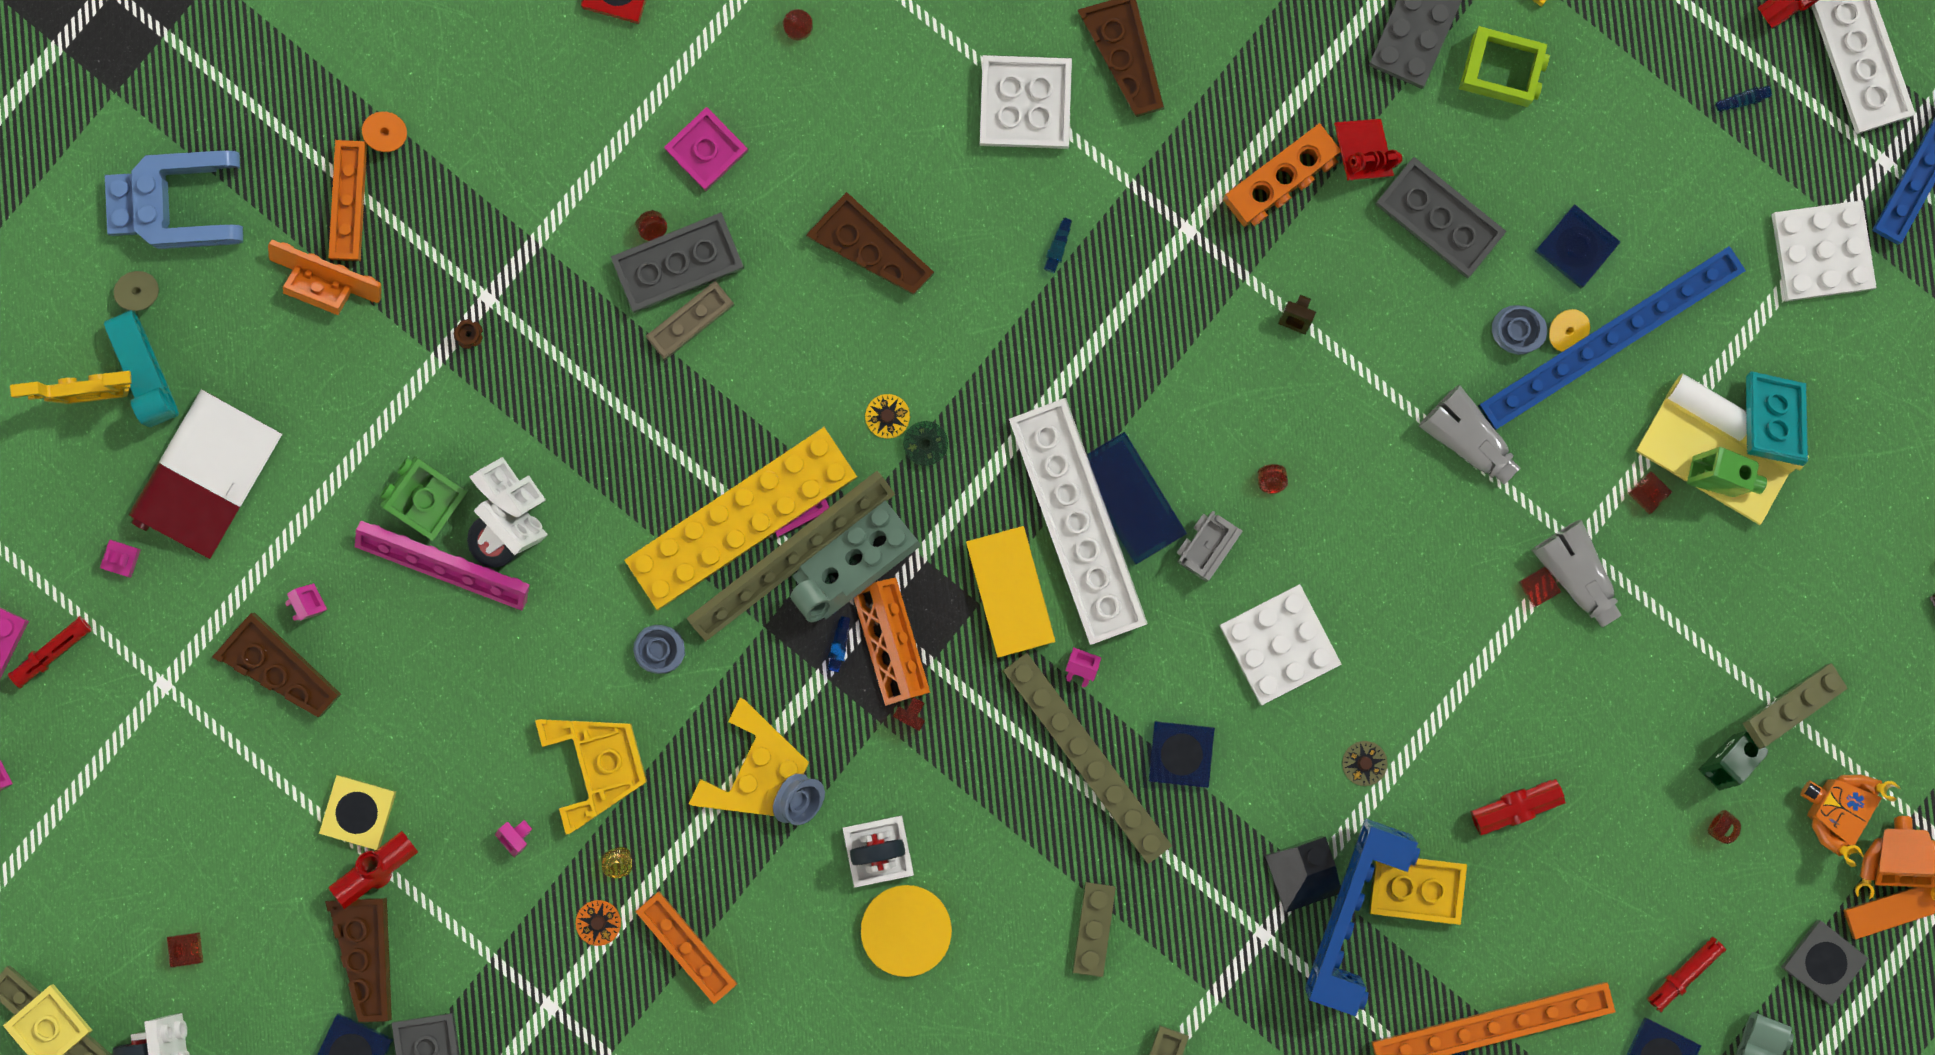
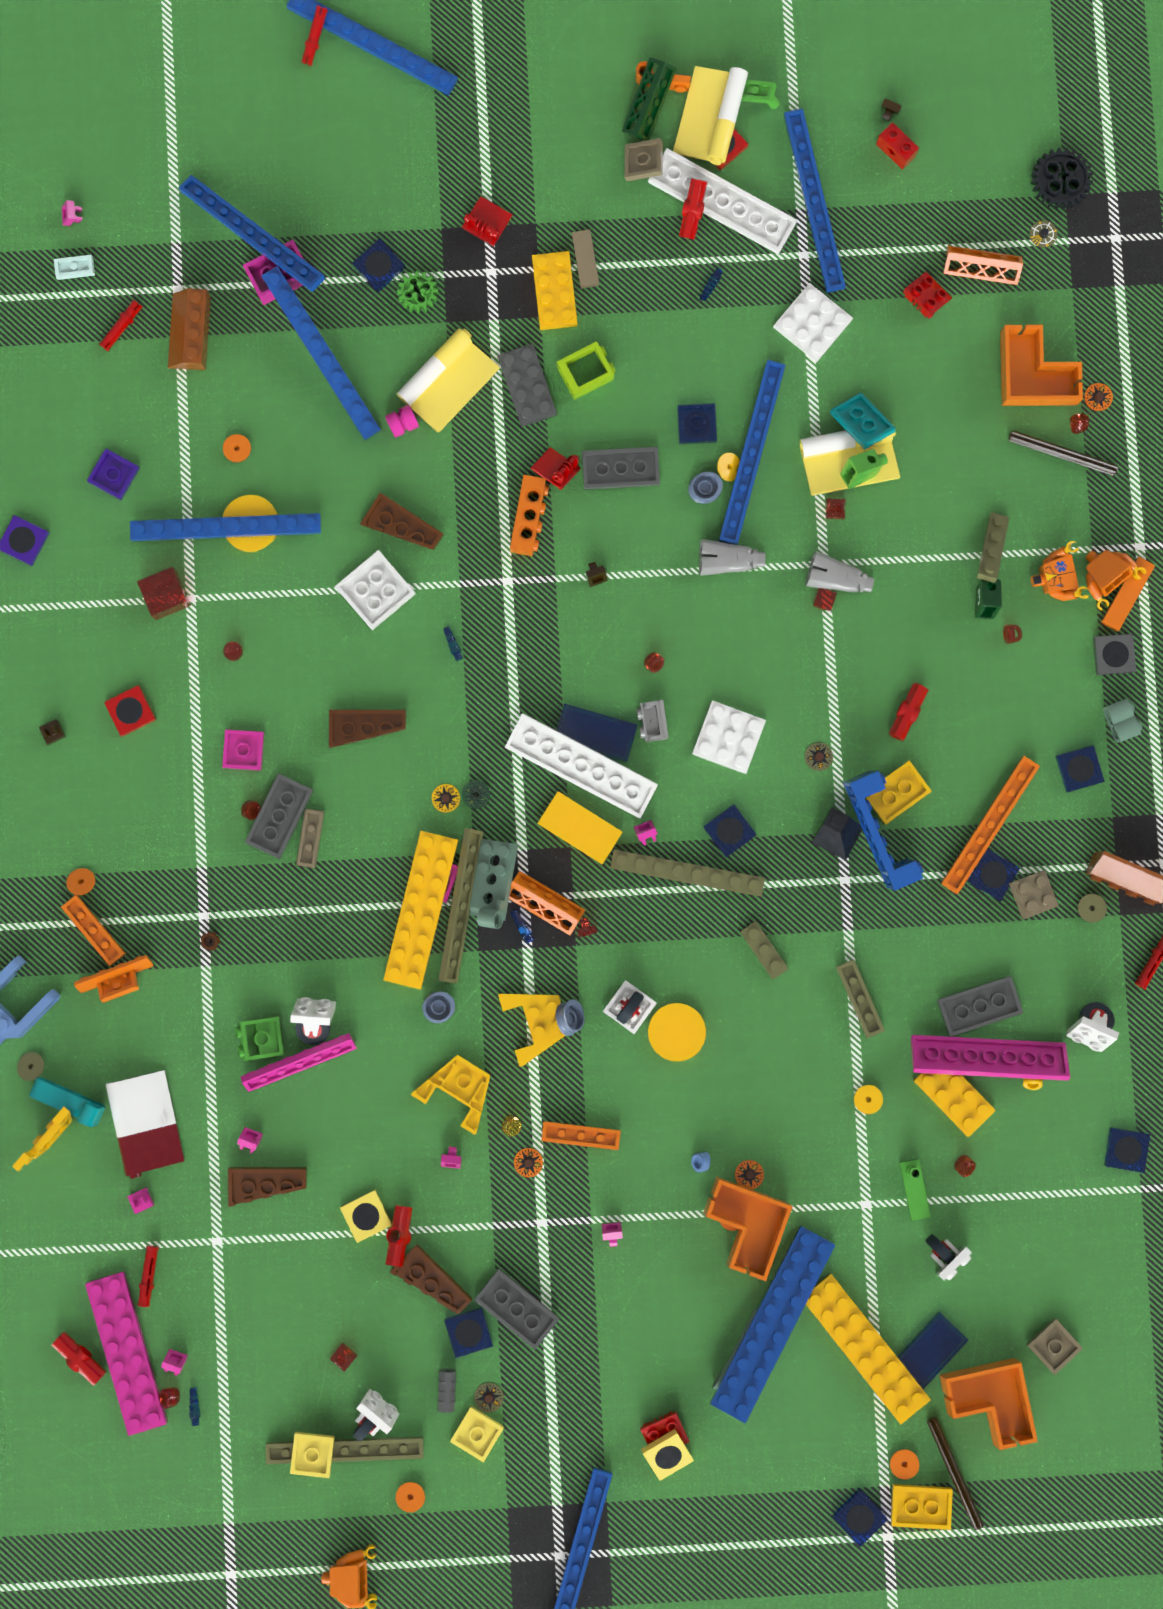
camera: 40 degrees left, 0 degrees up
white slope [470,457,546,518] -> none
red pin [1647,937,1726,1013] -> none

